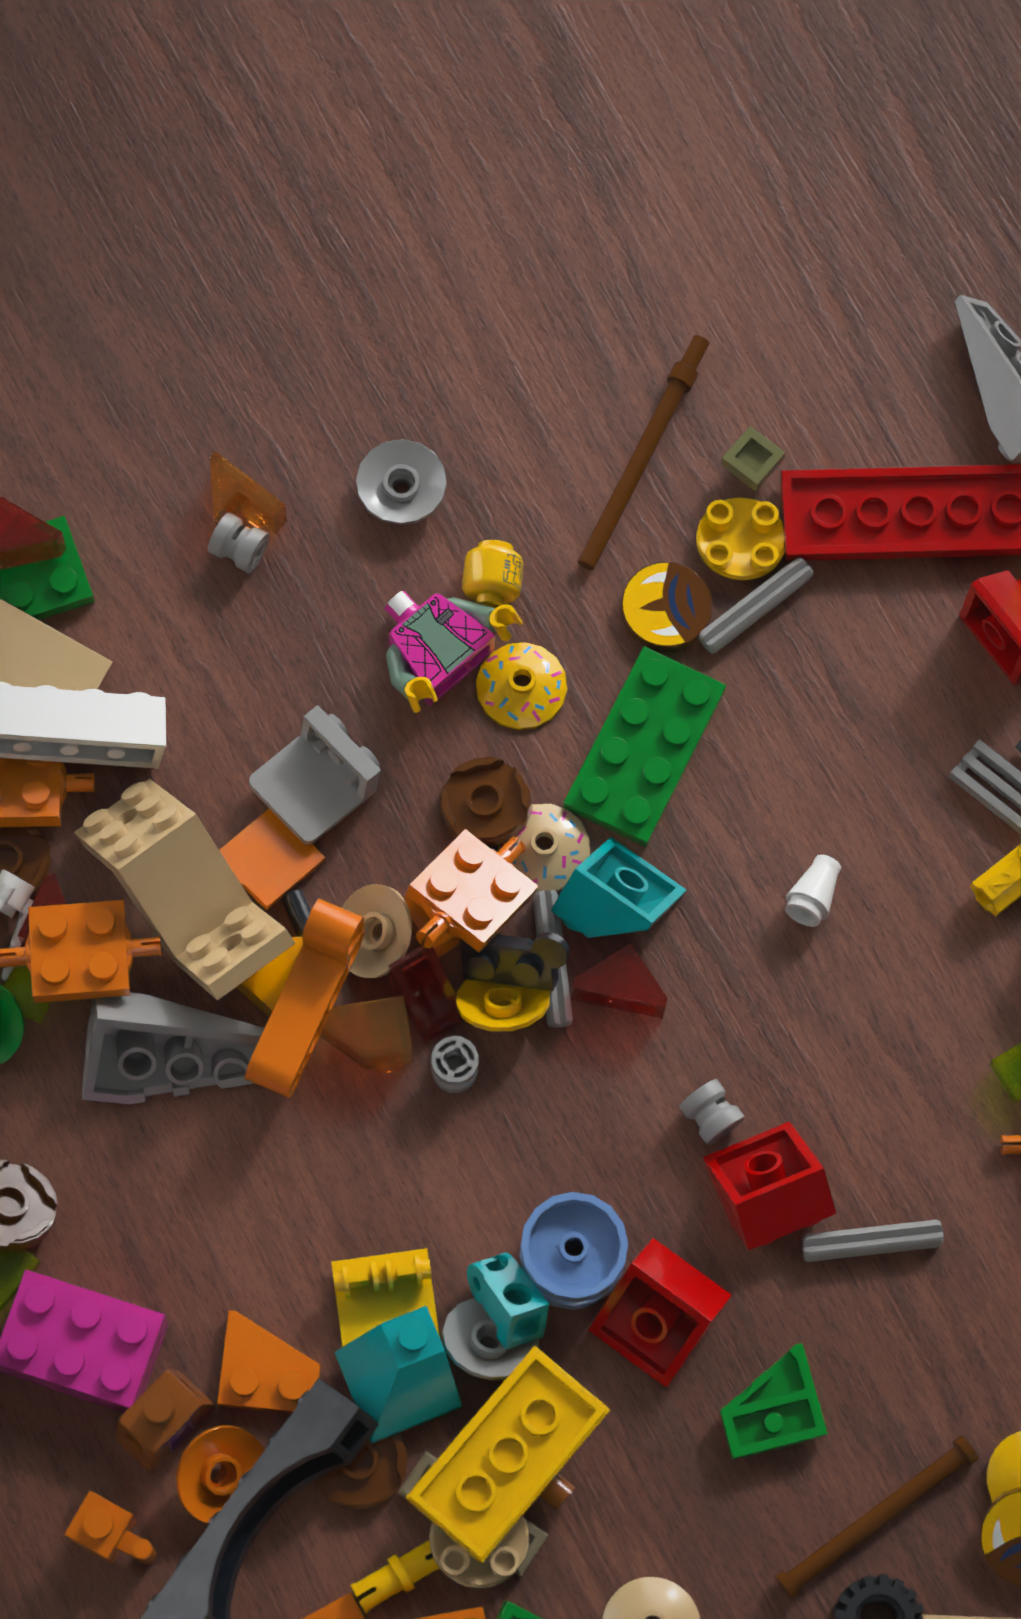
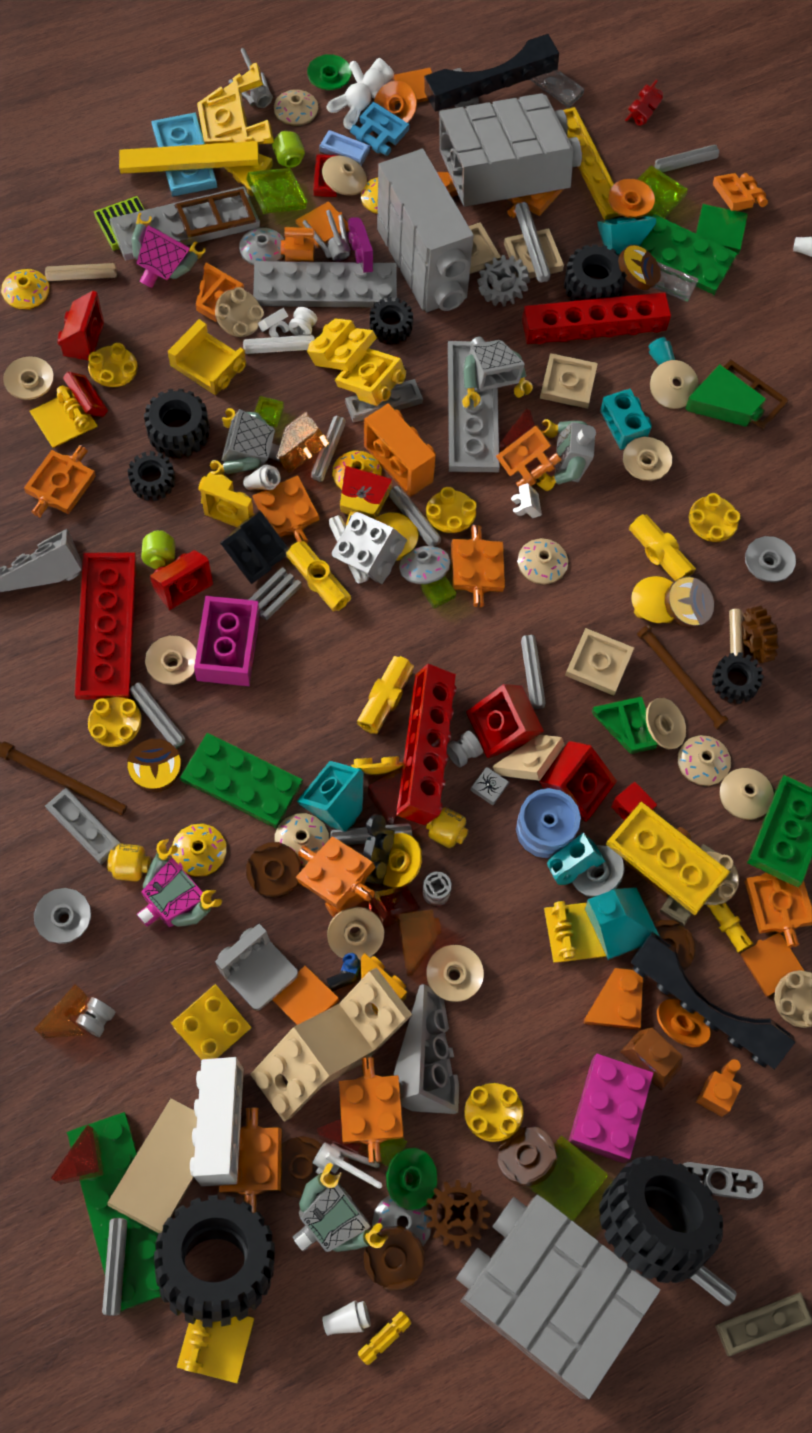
camera: 90 degrees left, 5 degrees down
orange beam [244,899,365,1098] -> none
olive tile [721,426,785,492] -> none
white cone [785,855,841,927] -> none
none -> light grey tile [45,788,121,865]
none -> tan dish [145,636,197,685]
none -> yellow hinge [171,984,251,1061]
none -> dark pink brick [194,596,260,686]
none -> yellow dish [351,756,403,774]
none -> yellow piece [357,656,414,734]
none -> red brick [396,663,457,826]
none -> yellow head [426,807,469,848]
none -> tan dish [426,945,484,1002]
none -> yellow dish [464,1083,524,1142]
none -> light grey tile [471,767,509,805]
none -> tan wing [493,735,565,781]
none -> tan plate [565,628,634,696]
none -> red brick [611,781,657,821]
none -> tan dish [646,698,686,749]
none -> tan dish [678,735,731,786]

